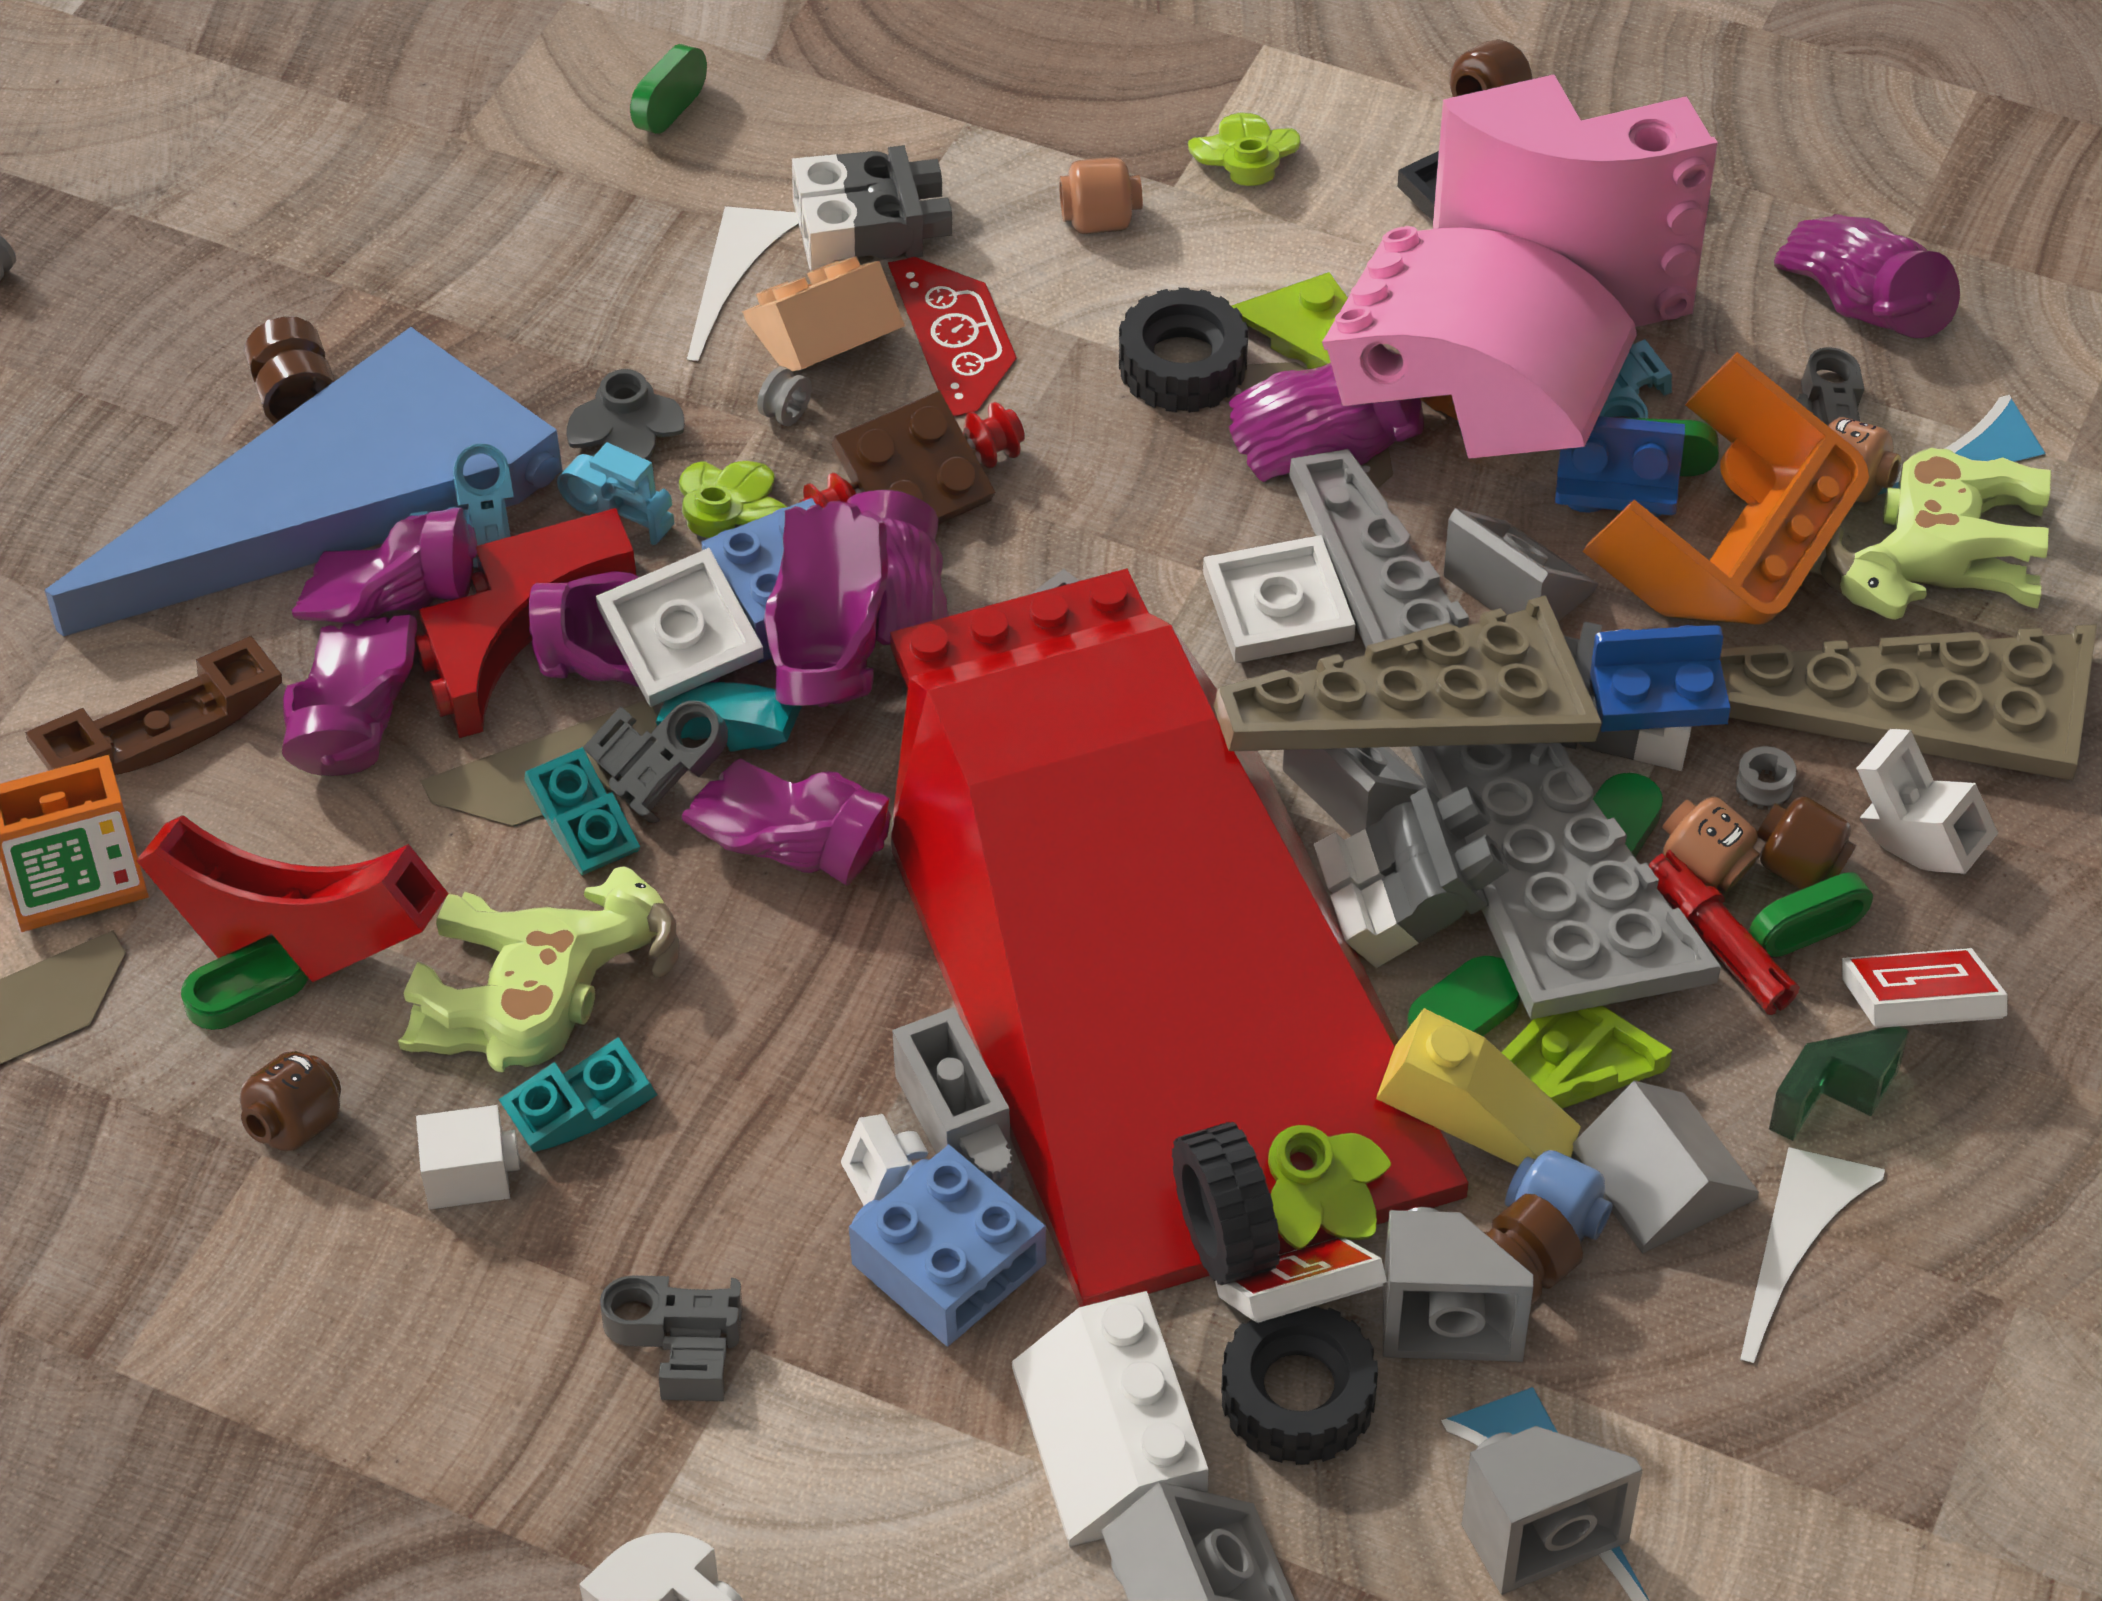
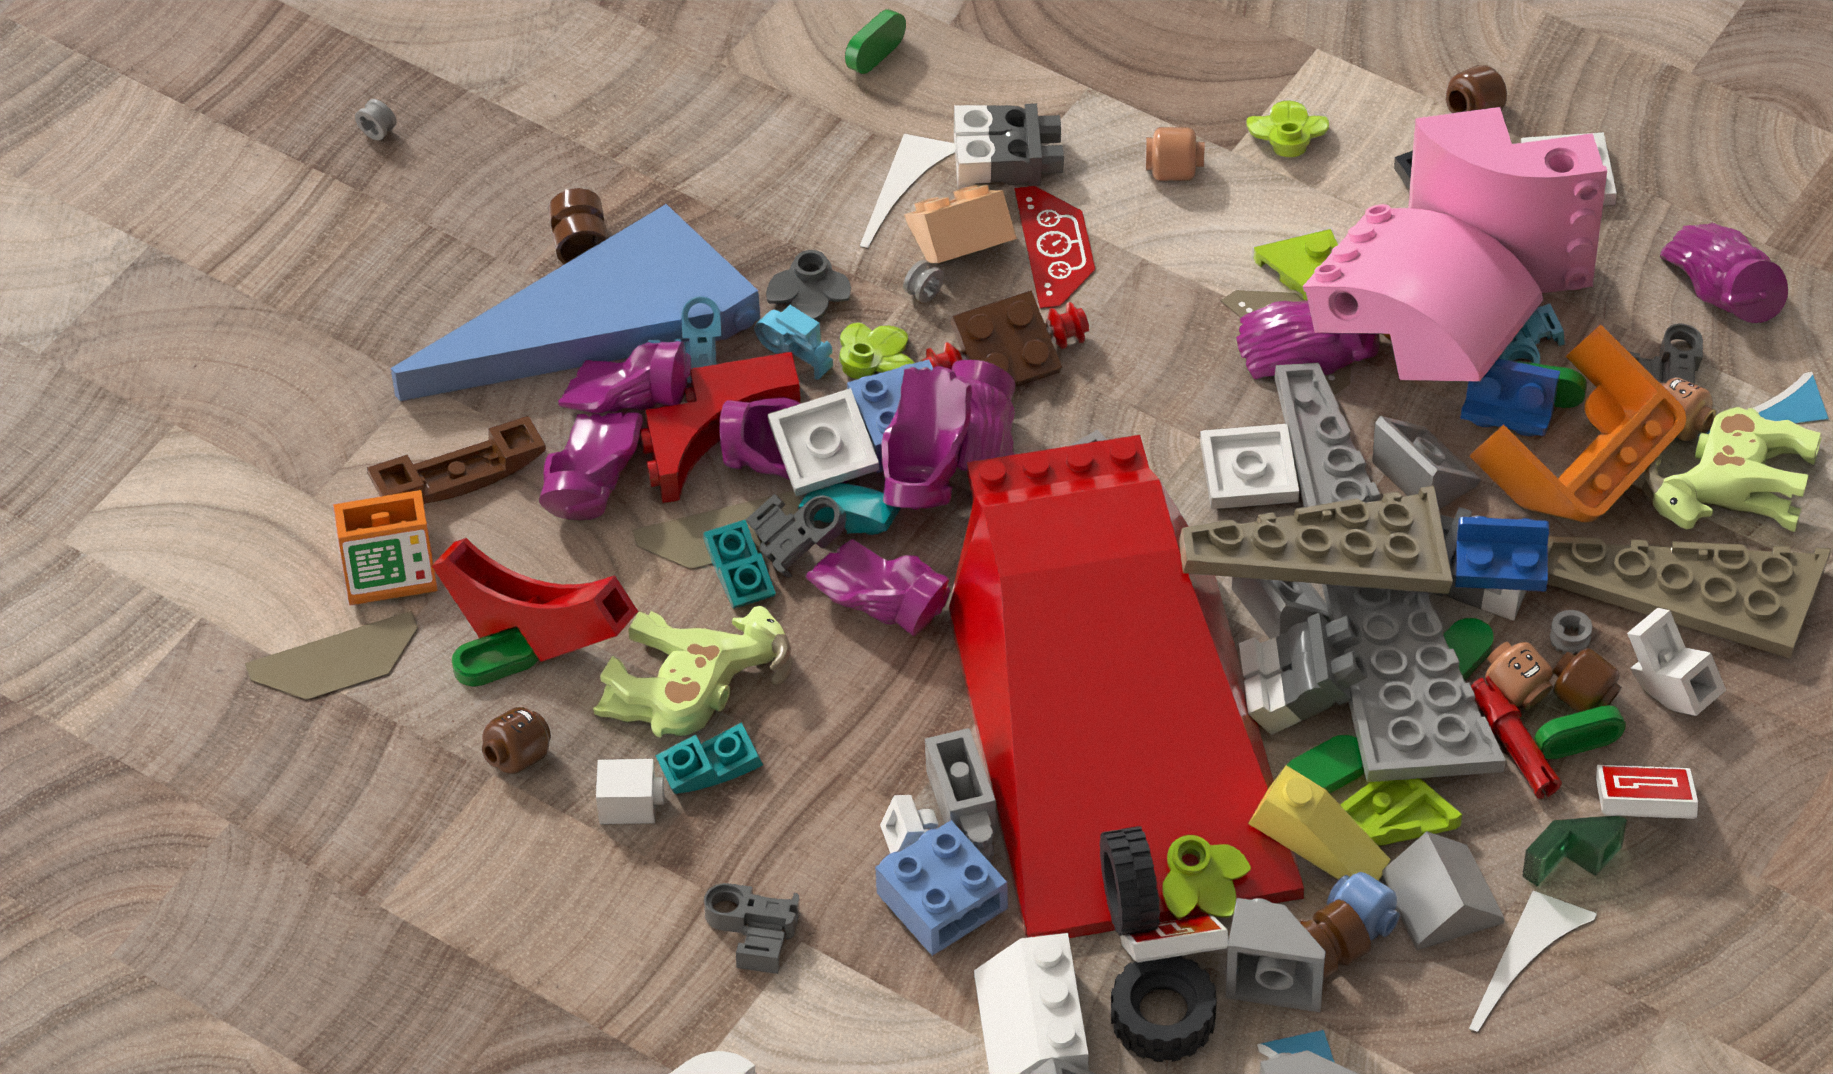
camera: 10 degrees right, 0 degrees up
black tyre [1119,287,1248,413] -> none

